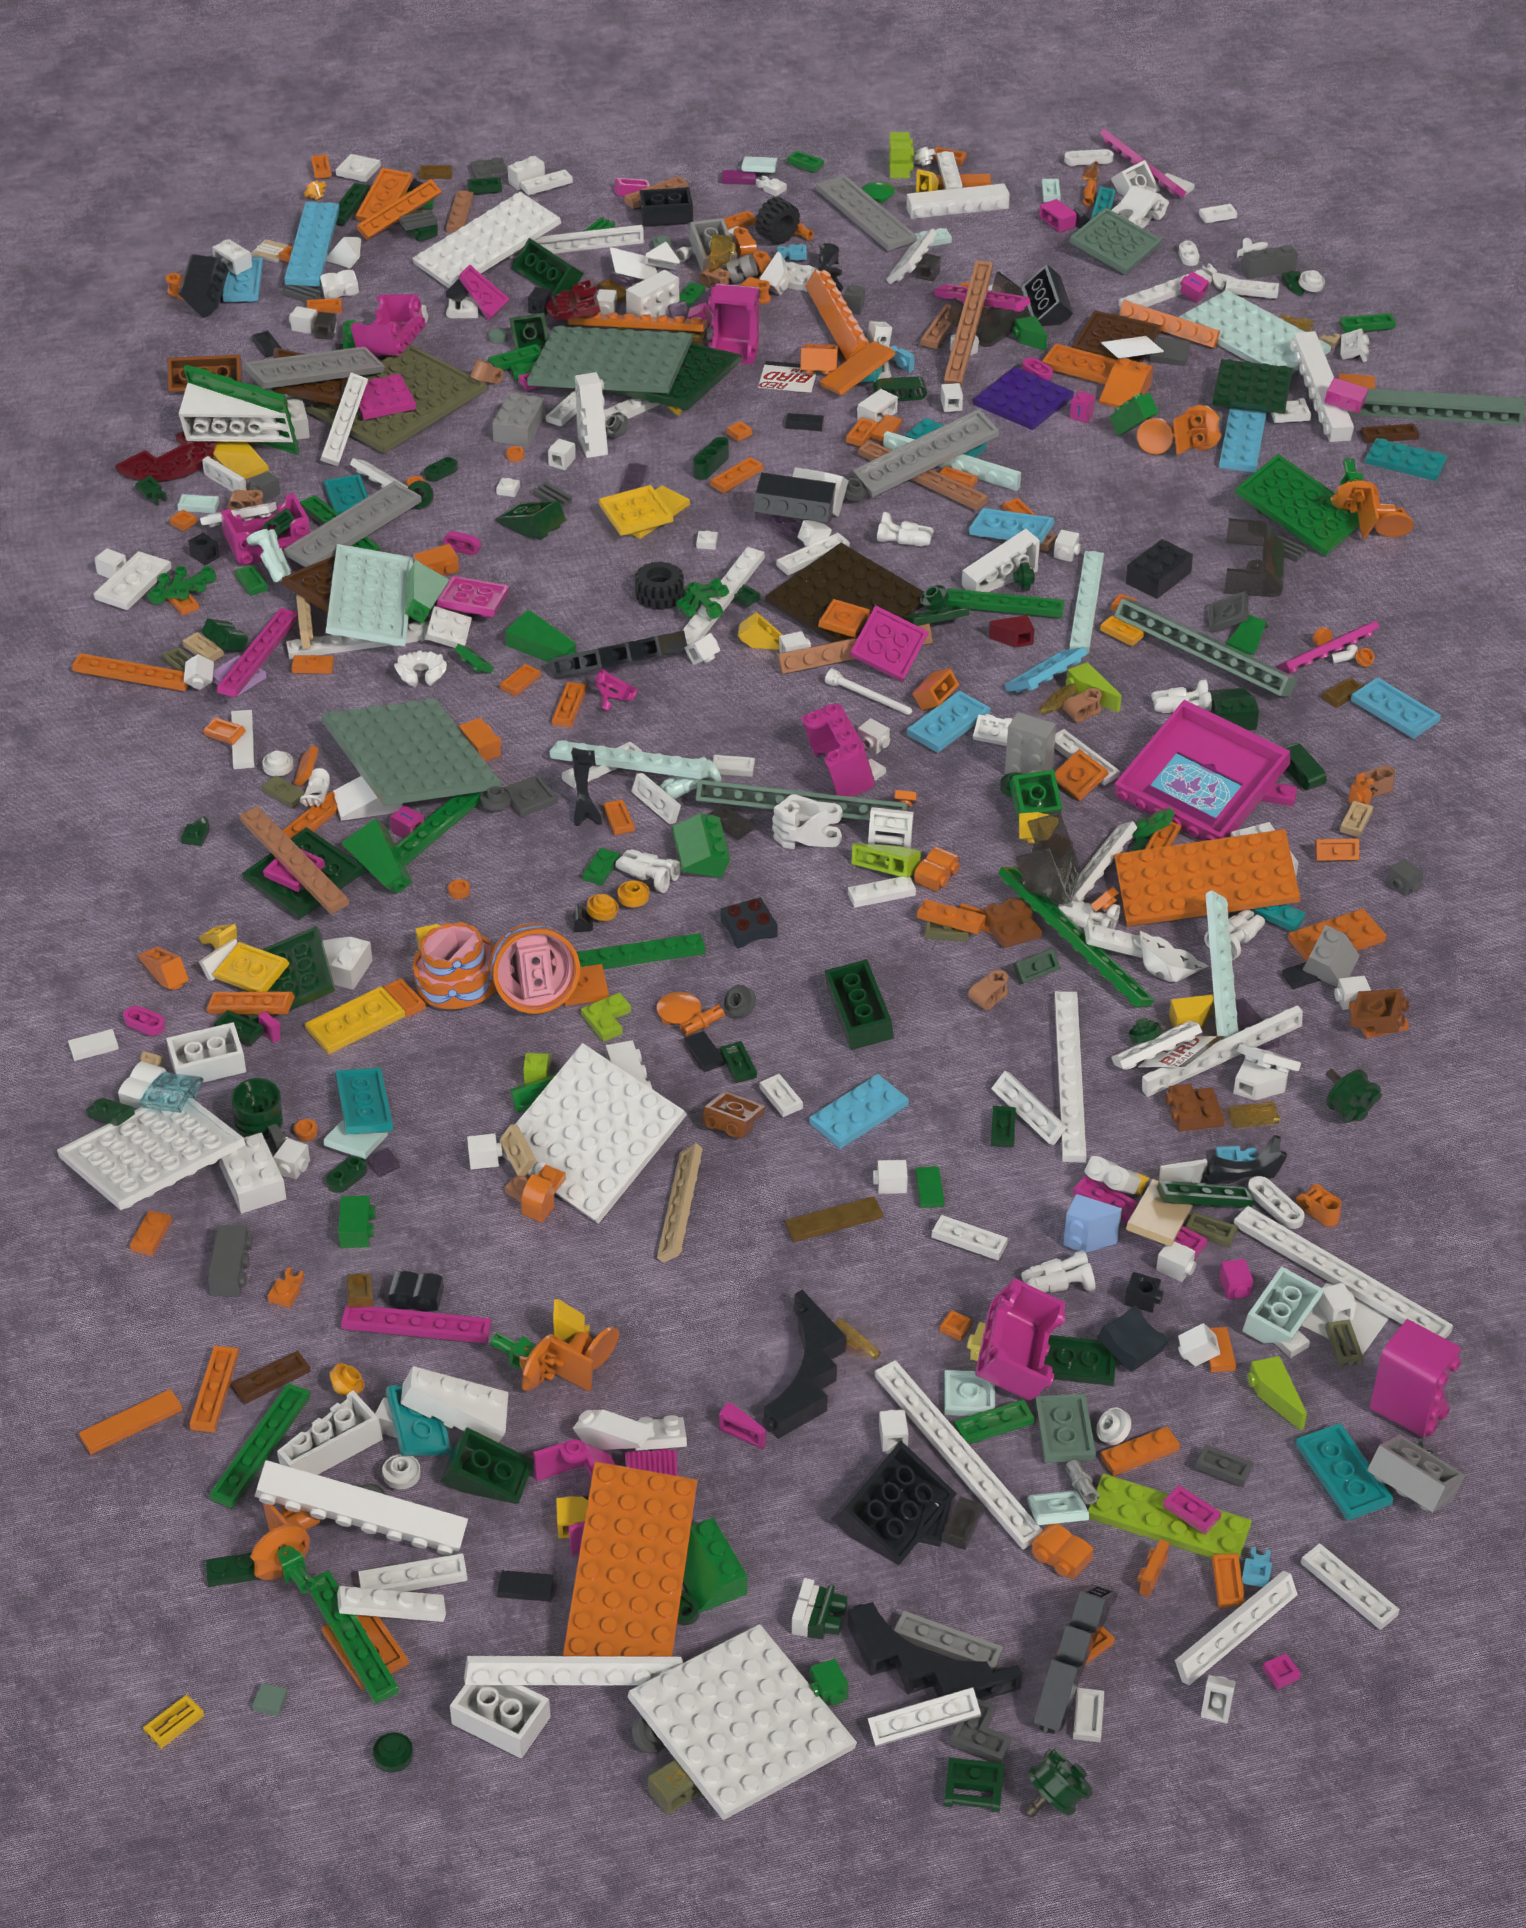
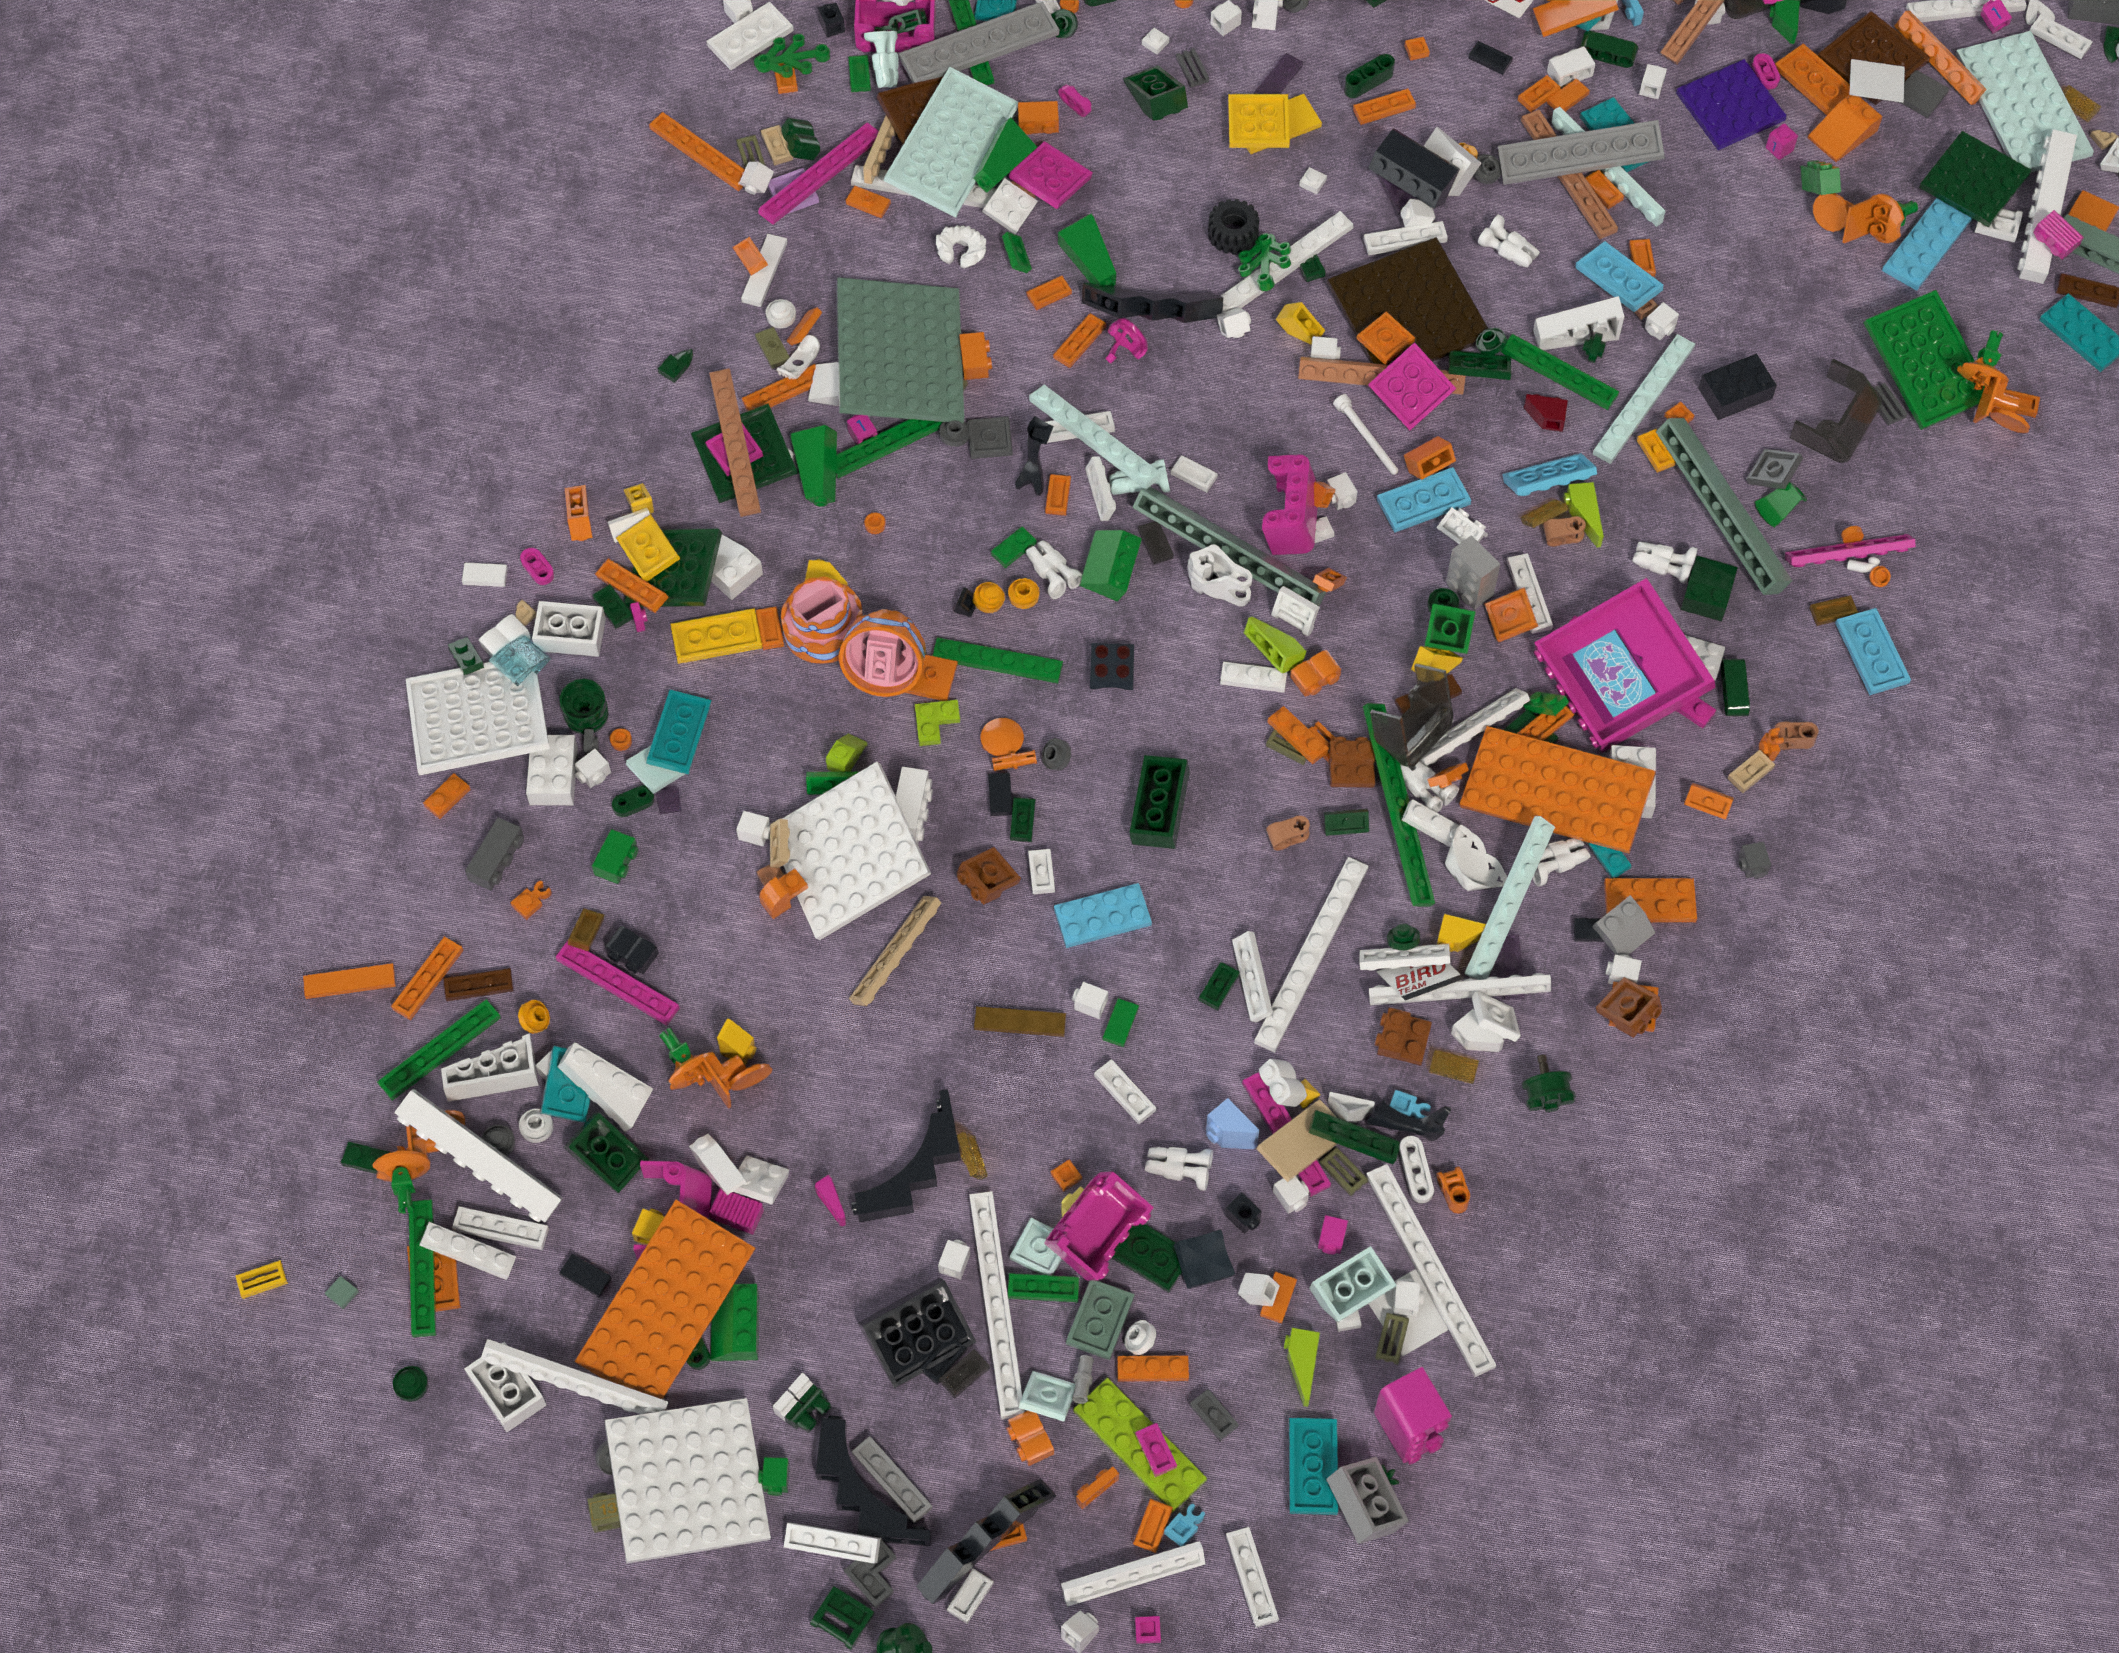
camera: 25 degrees right, 20 degrees up
none -> orange slope [1314,481,1336,508]

